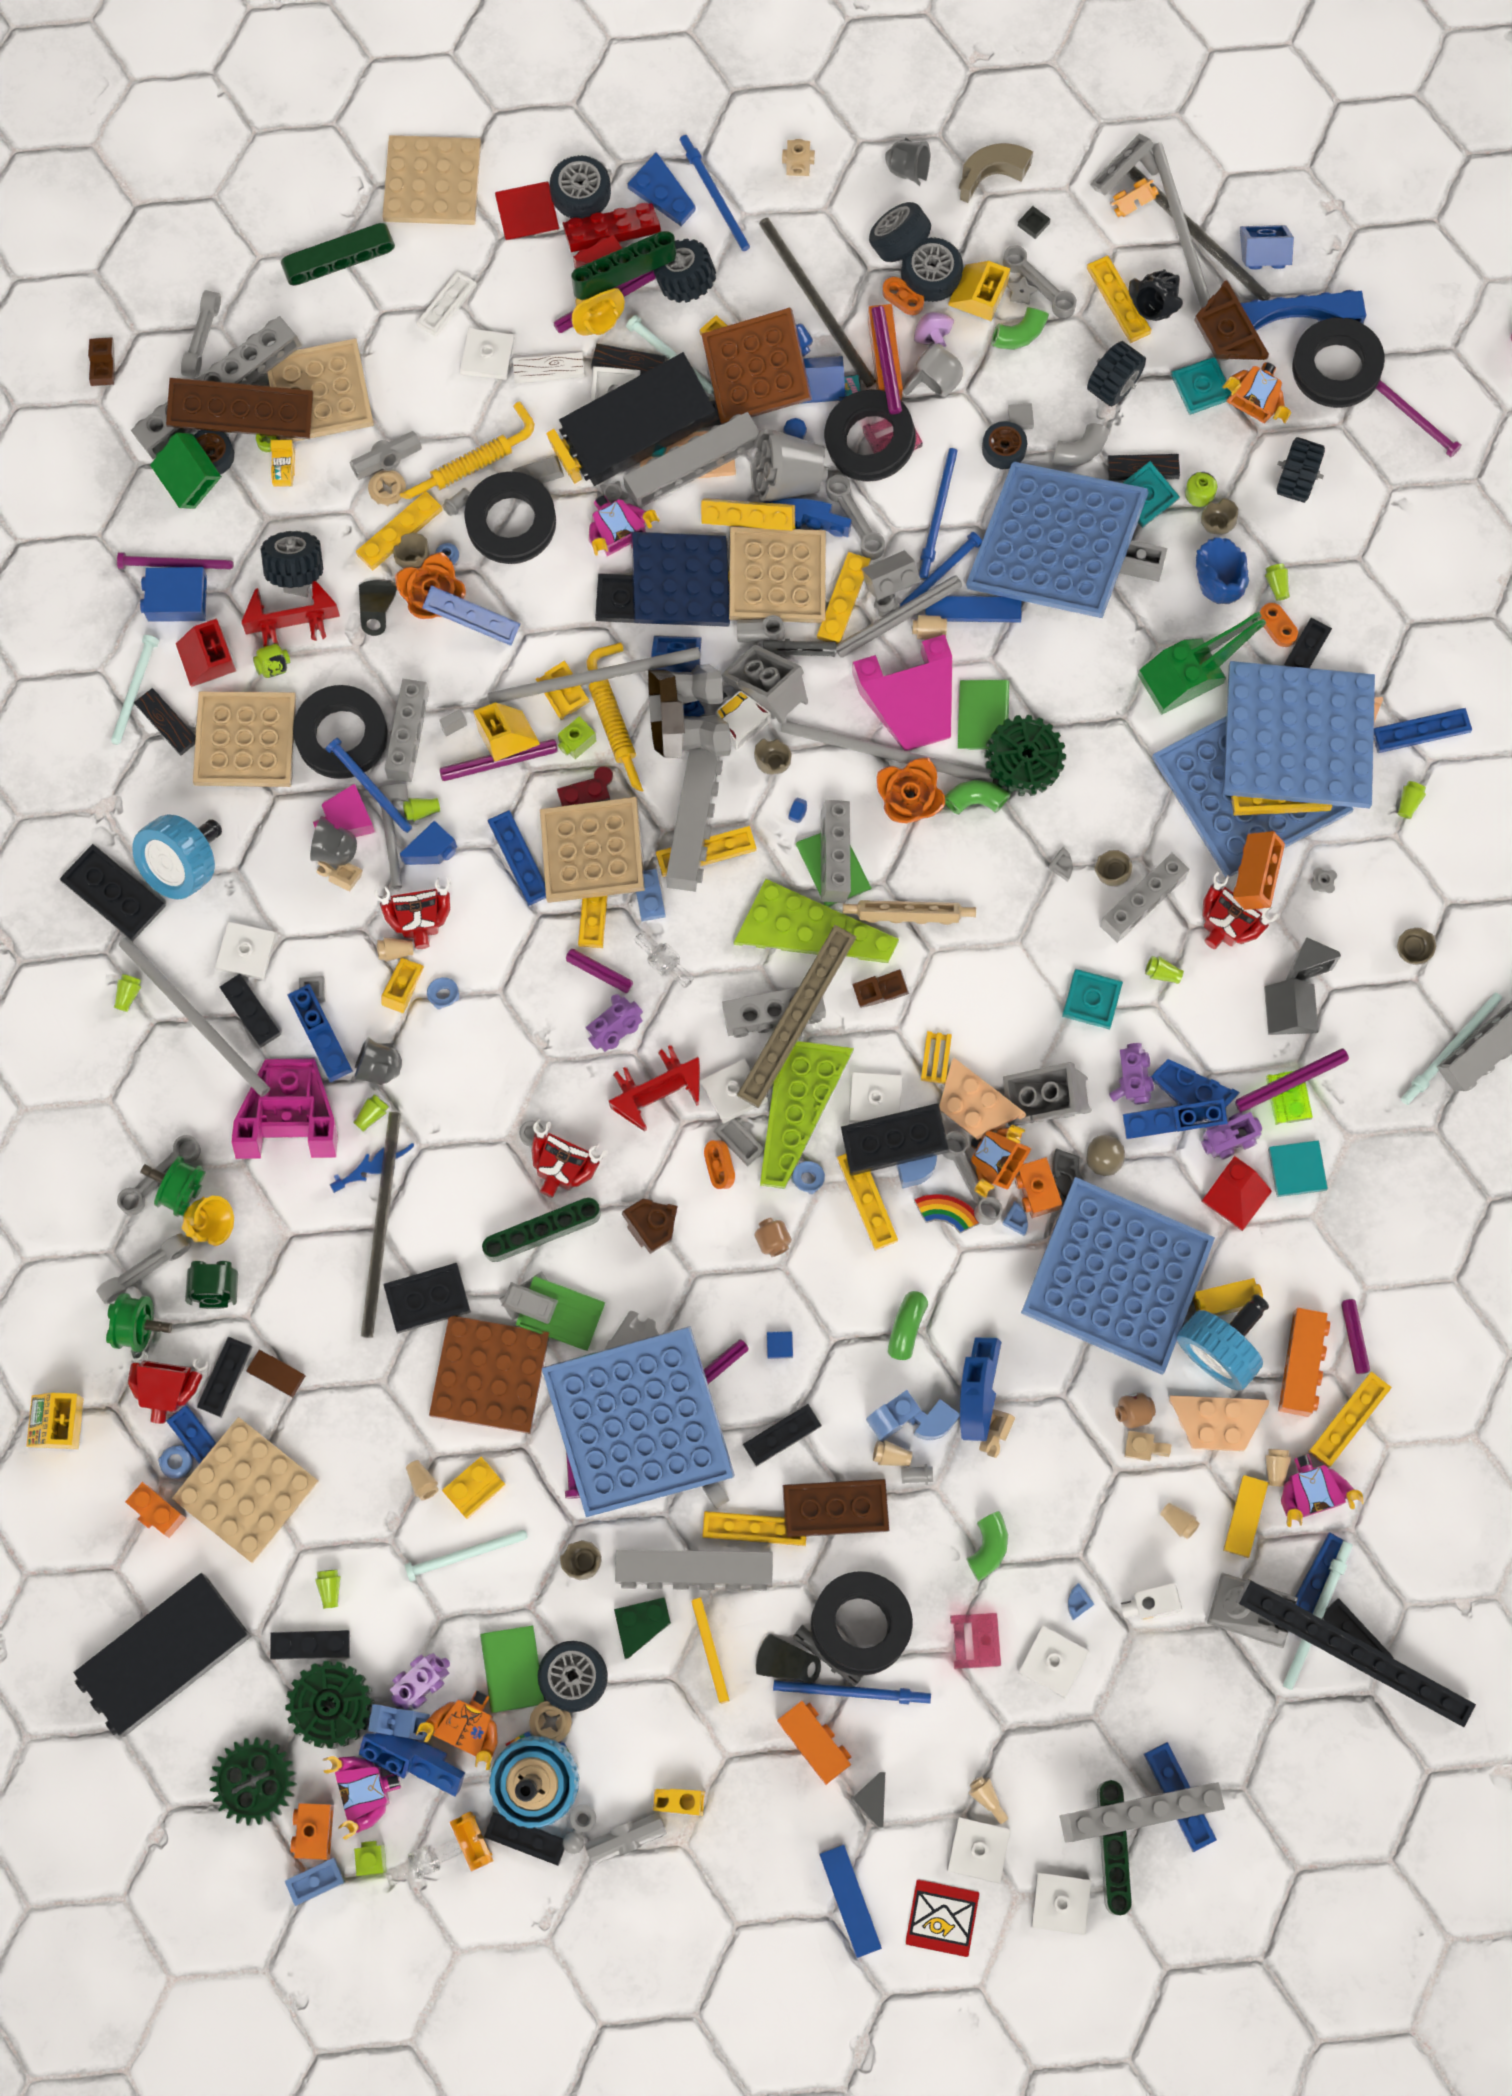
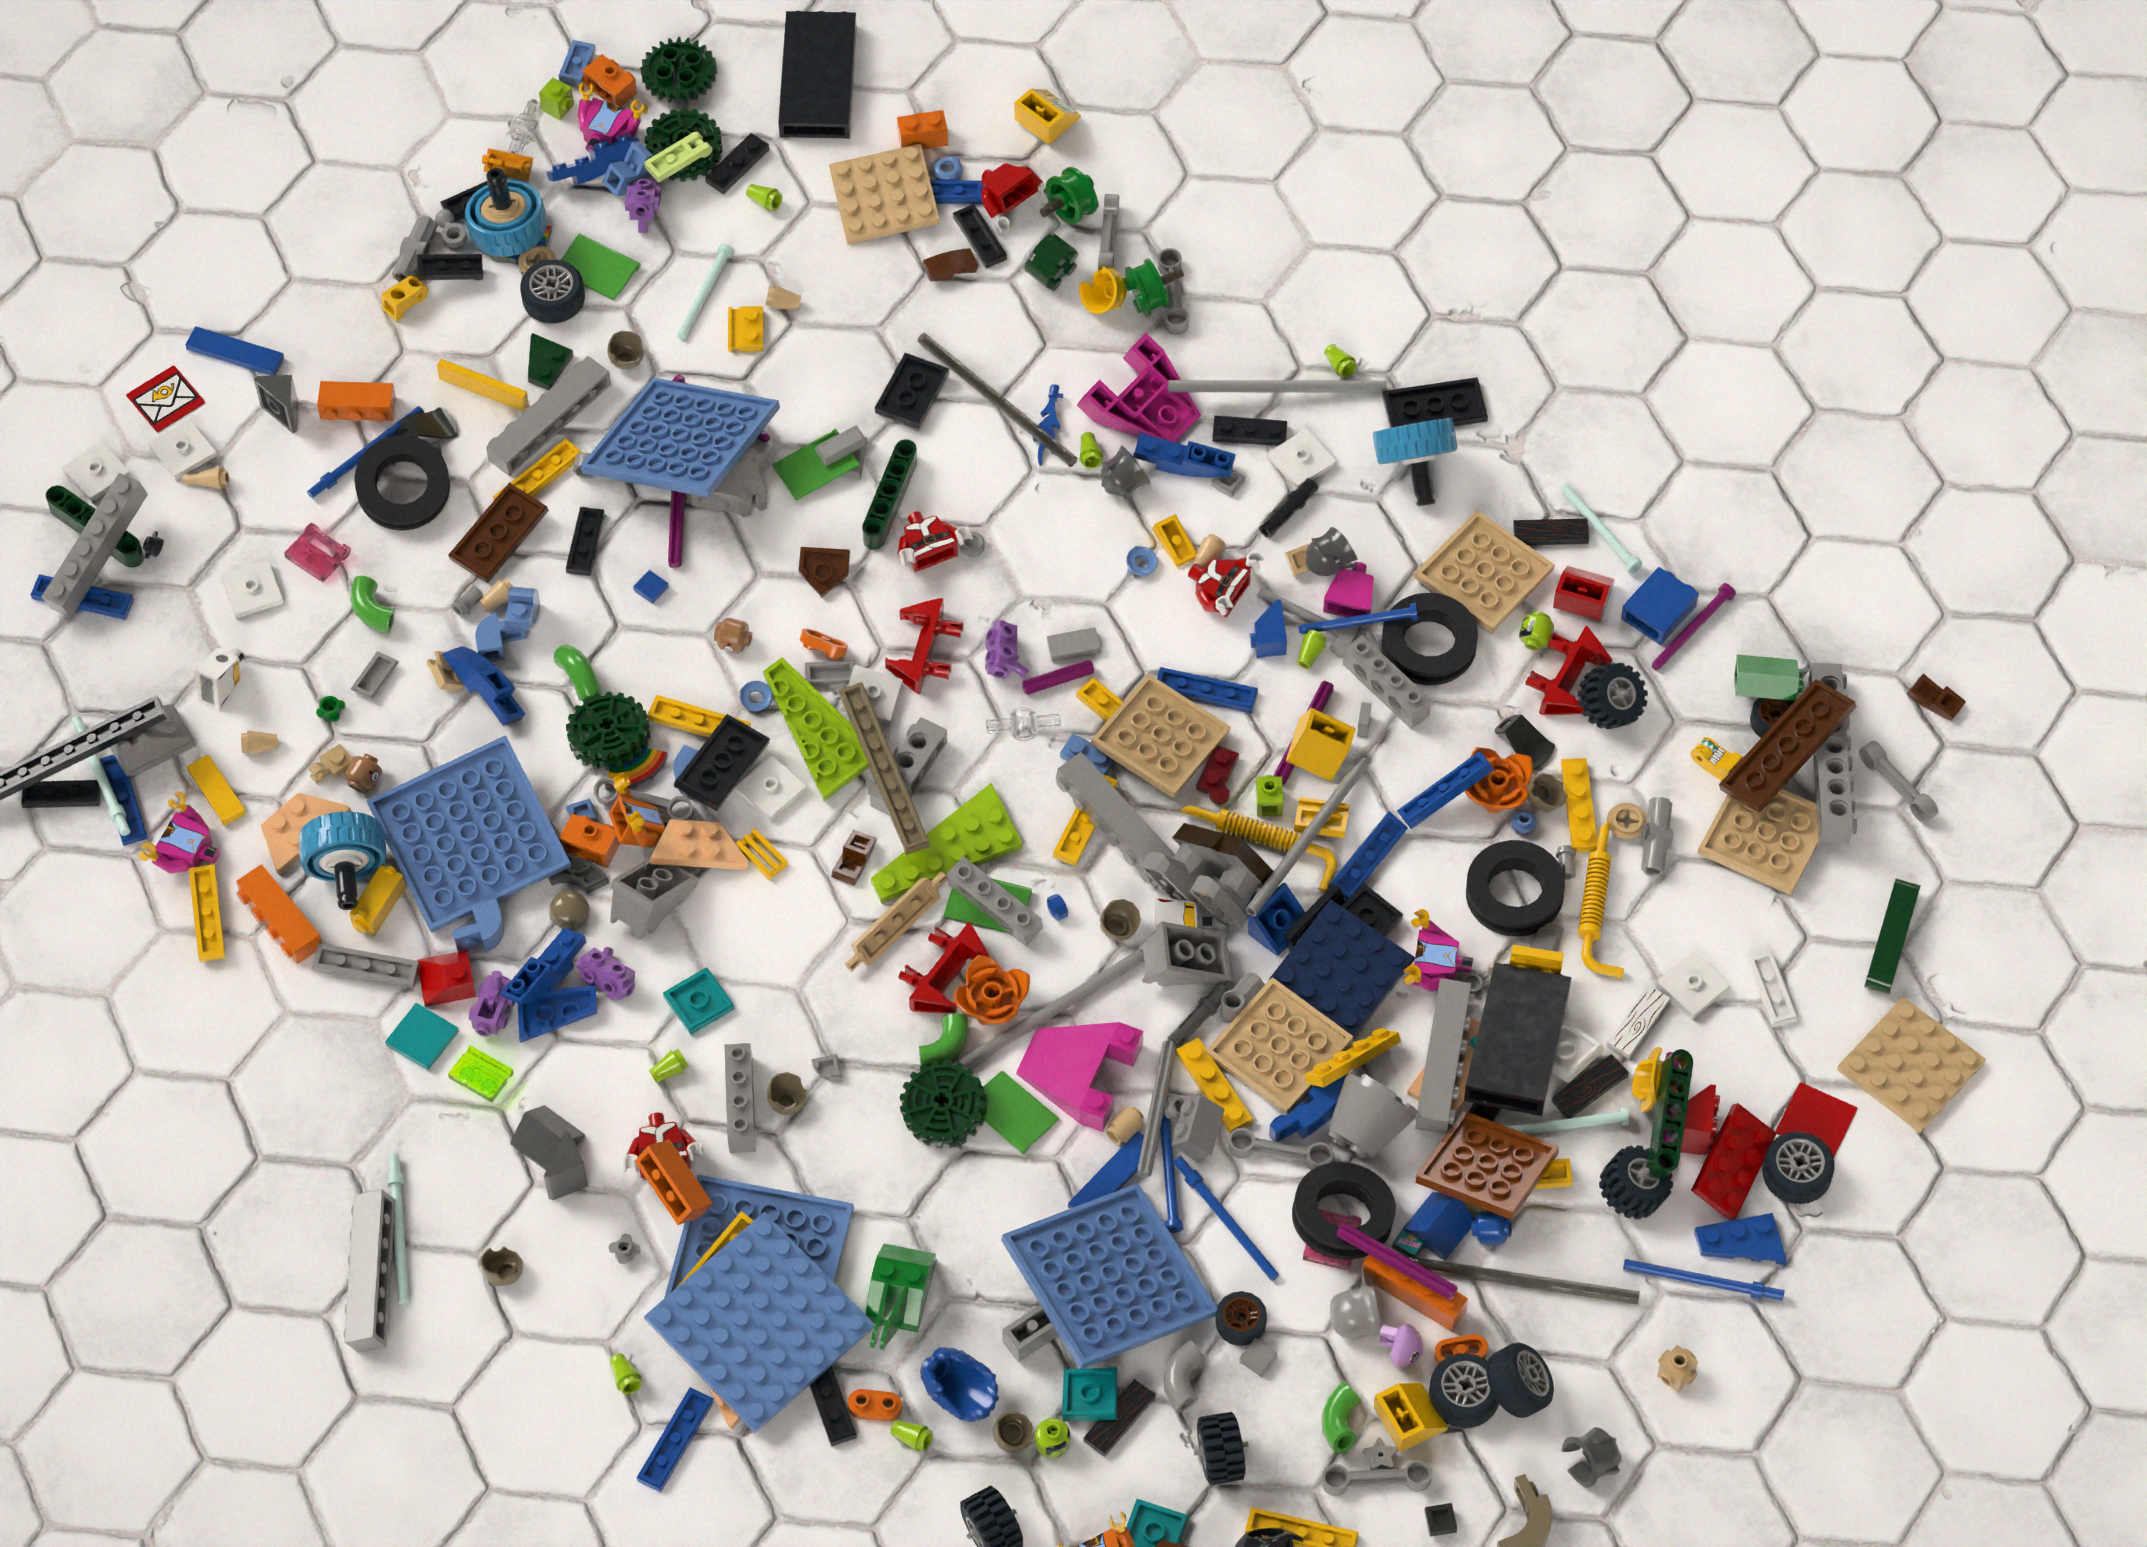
camera: 130 degrees right, 15 degrees down
orange torso [415,1690,498,1770] -> none
dark orange plate [429,1316,549,1434] -> none
blue tile [783,418,807,440] -> none
medium blue tile [1068,1583,1094,1620] -> none
magenta axle [1235,1048,1349,1112] -> none
tan cone [1265,1449,1291,1487] -> none
magenta axle [1341,1299,1370,1374] -> none
none -> black plate [143,531,164,559]
none -> light grey plate [312,943,420,989]
none -> green plate [316,696,345,722]
none -> light grey tile [350,651,399,700]
none -> black hinge [417,254,484,280]
none -> medium blue brick [452,899,504,952]
none -> dark green piece [566,692,651,771]
none -> yellowish green plate [644,132,713,183]
none -> red hose [898,922,990,1013]
none -> light grey tile [1047,627,1101,661]
none -> black pin [1259,478,1319,538]
none -> black tile [1284,884,1345,952]
none -> blue tile [1328,811,1408,902]

